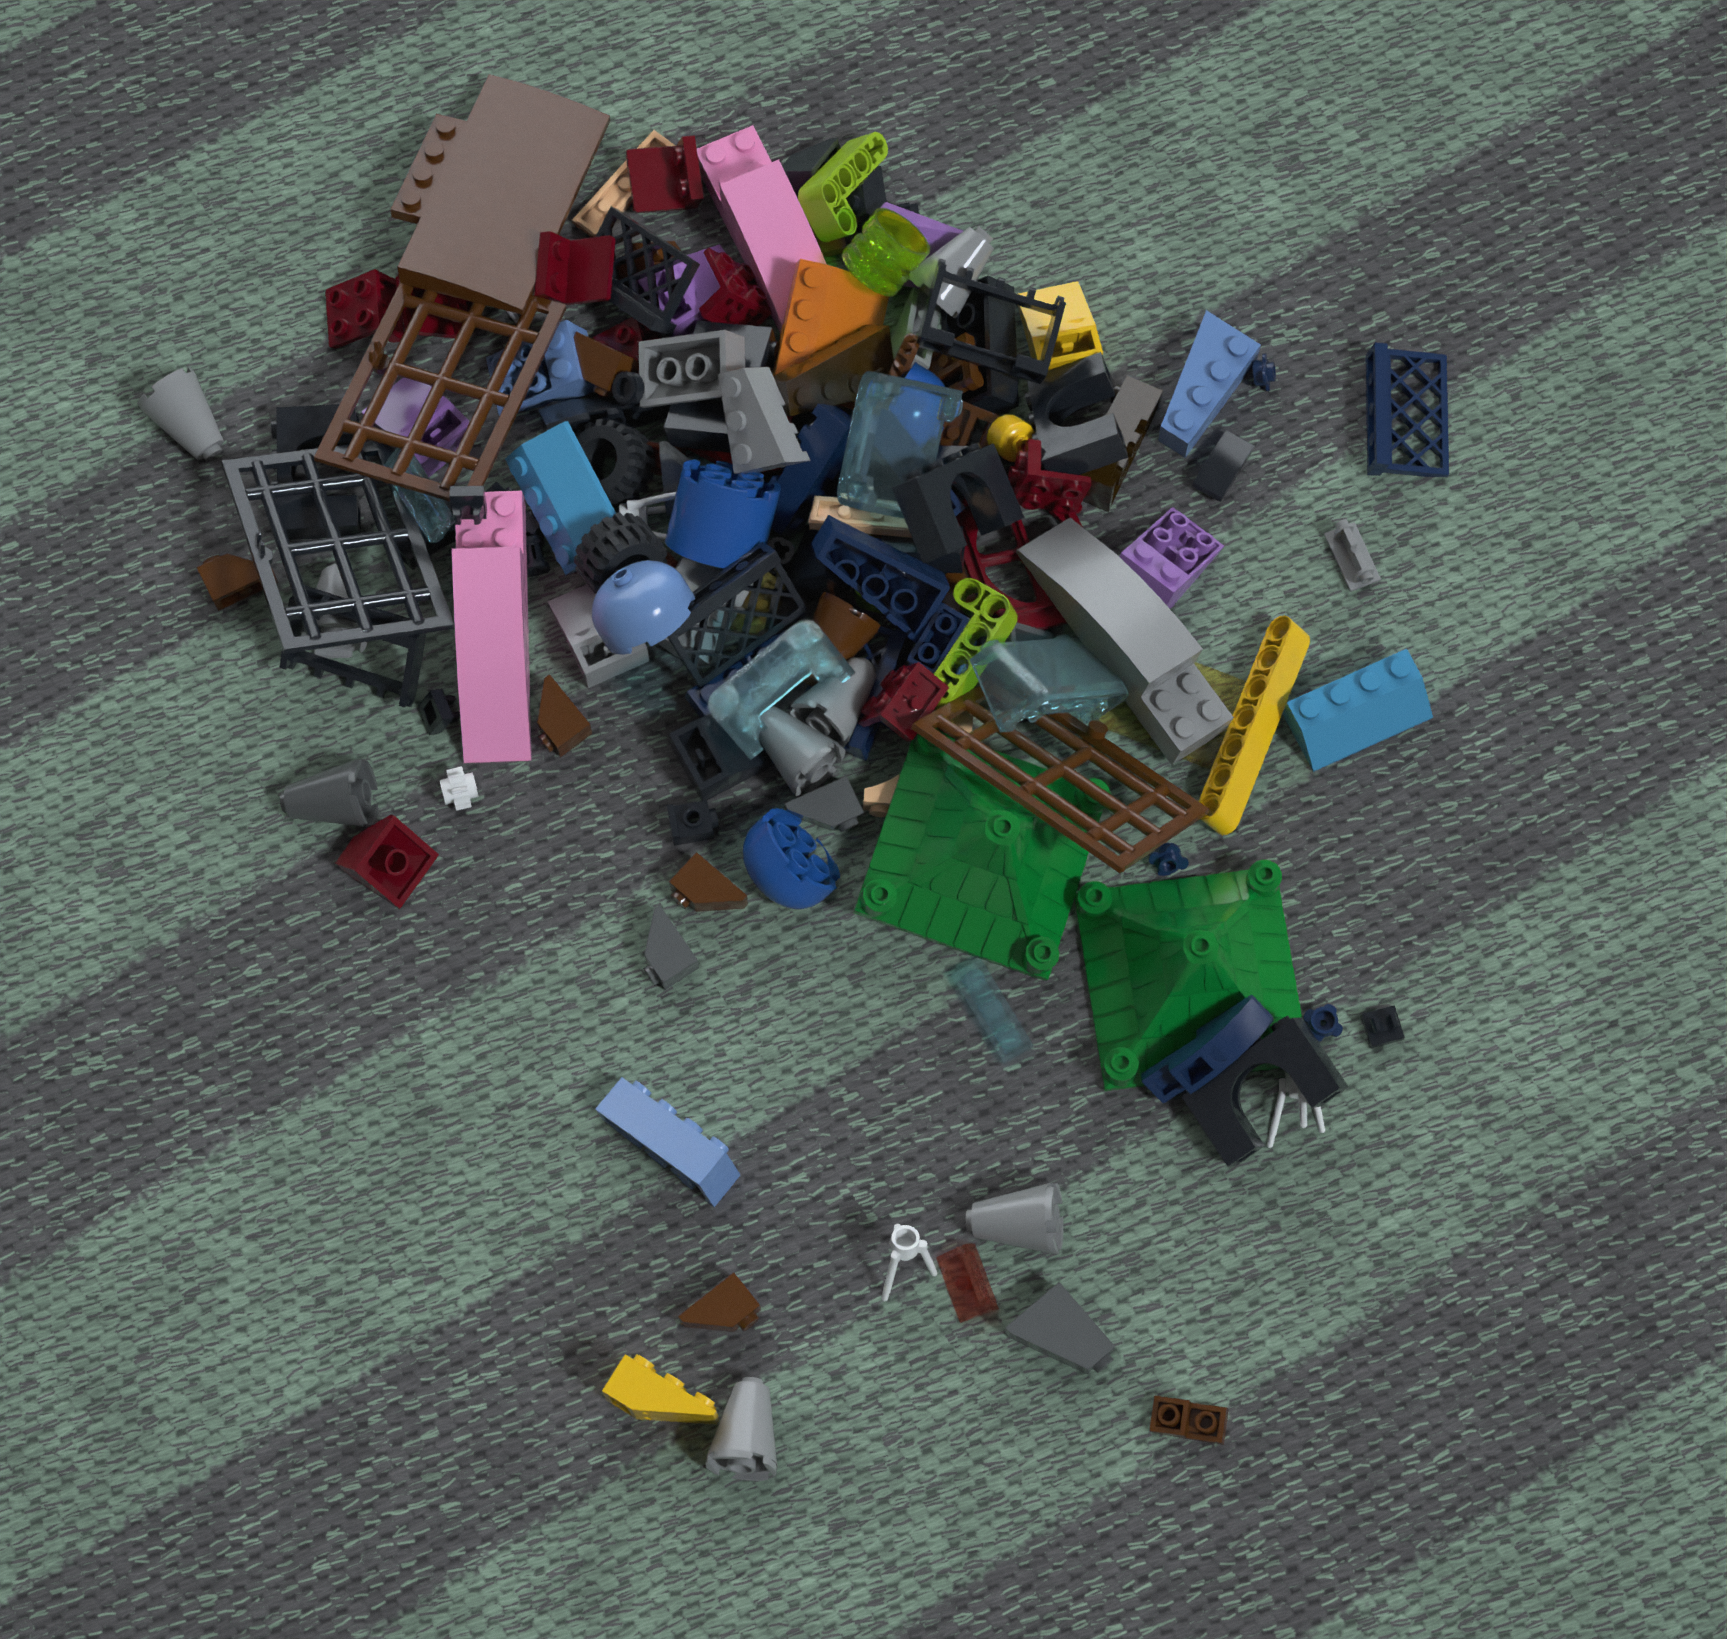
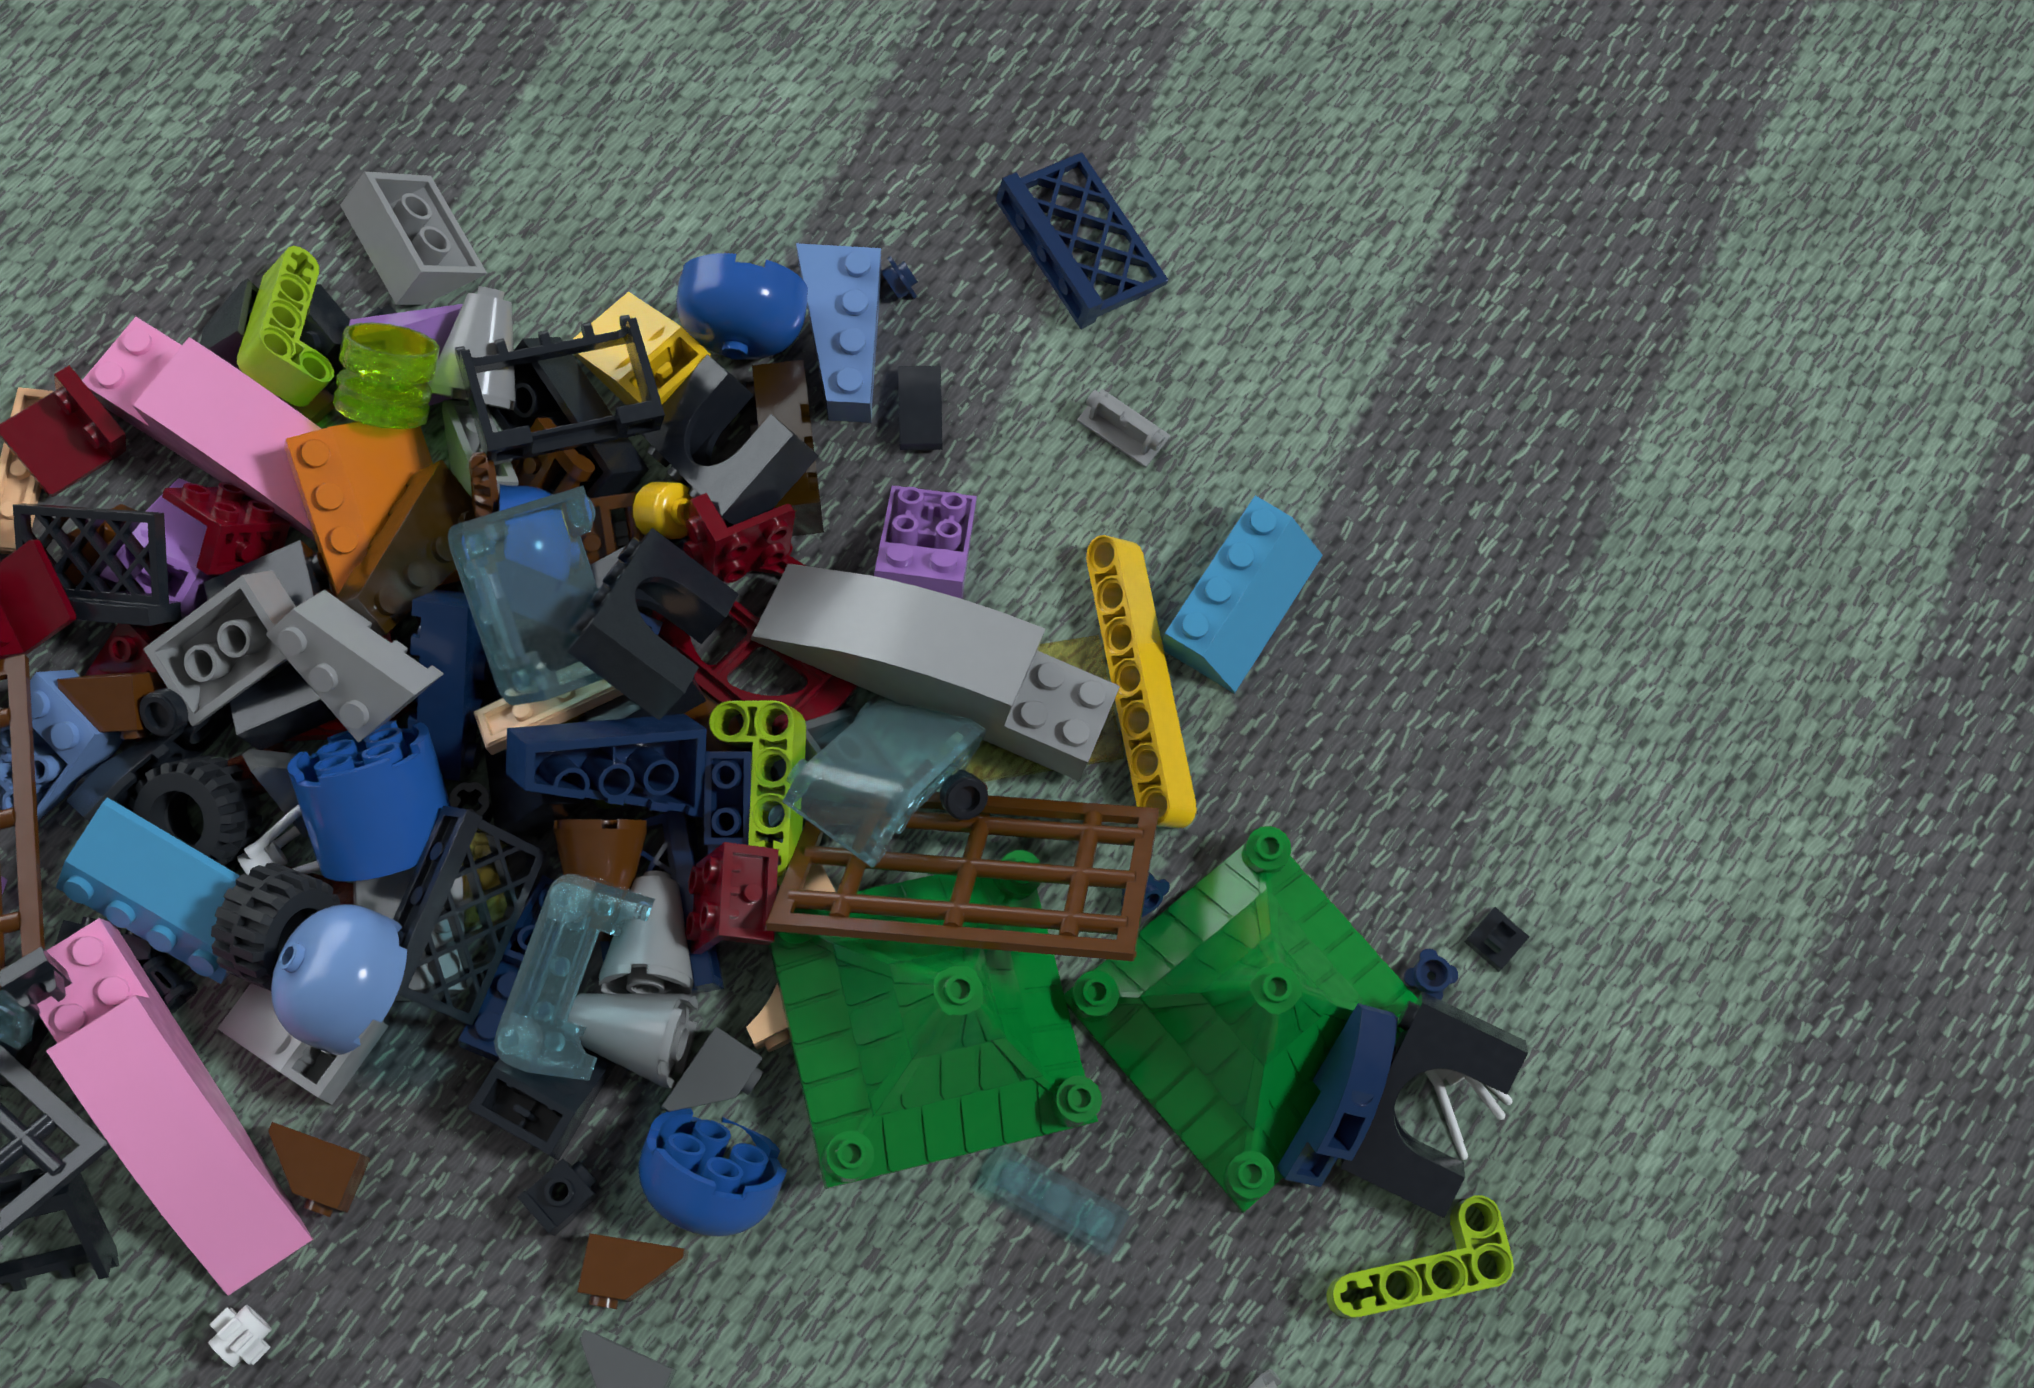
camera: 40 degrees left, 0 degrees up
black tile [418,688,460,735] -> none
none -> light grey slope [340,171,487,305]
none -> blue cylinder [676,253,808,360]
none -> black tile [940,769,988,820]
none -> lime beam [1326,1195,1514,1319]

